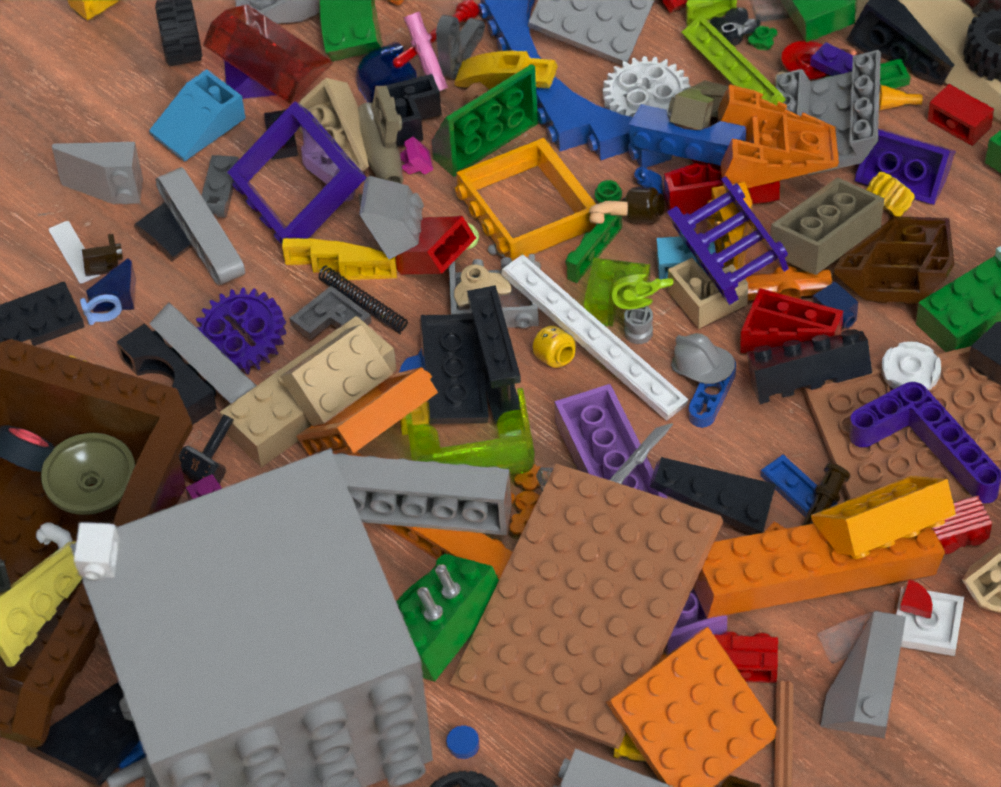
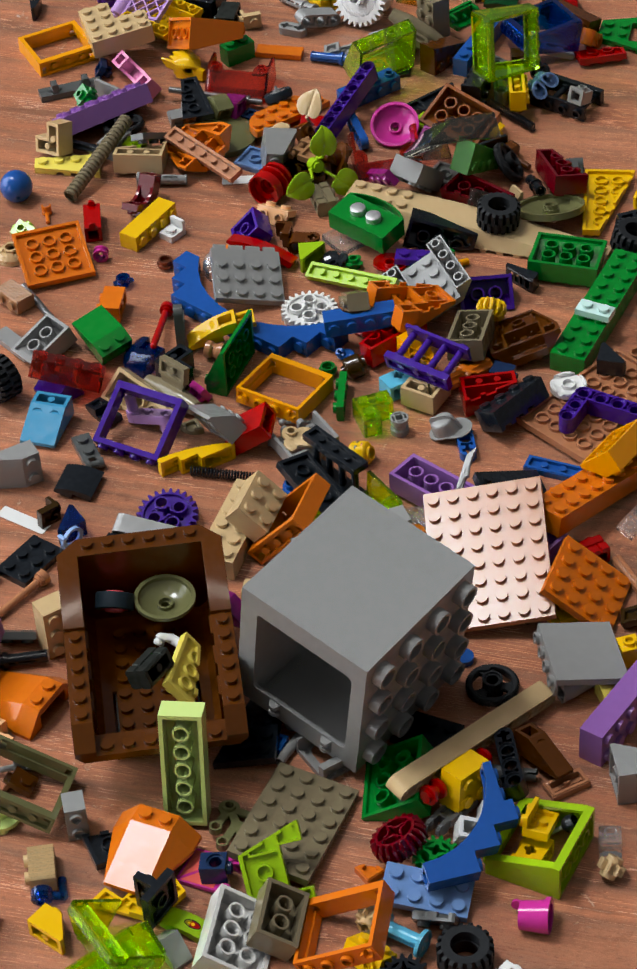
camera: 30 degrees left, 10 degrees down
white brick [74,522,120,580] -> none
light grey beam [155,167,245,286] -> none
flat silver plate [290,286,372,341] -> none
bright pink pin [403,11,448,91] -> none
white tile [501,254,689,421] -> none
light nougat arm [588,200,628,224] -> none
lime piece [610,273,674,309] -> none
dark brown pin [802,463,851,526] -> none
red brick [927,84,994,146] -> none
none -> black slope [506,263,539,293]

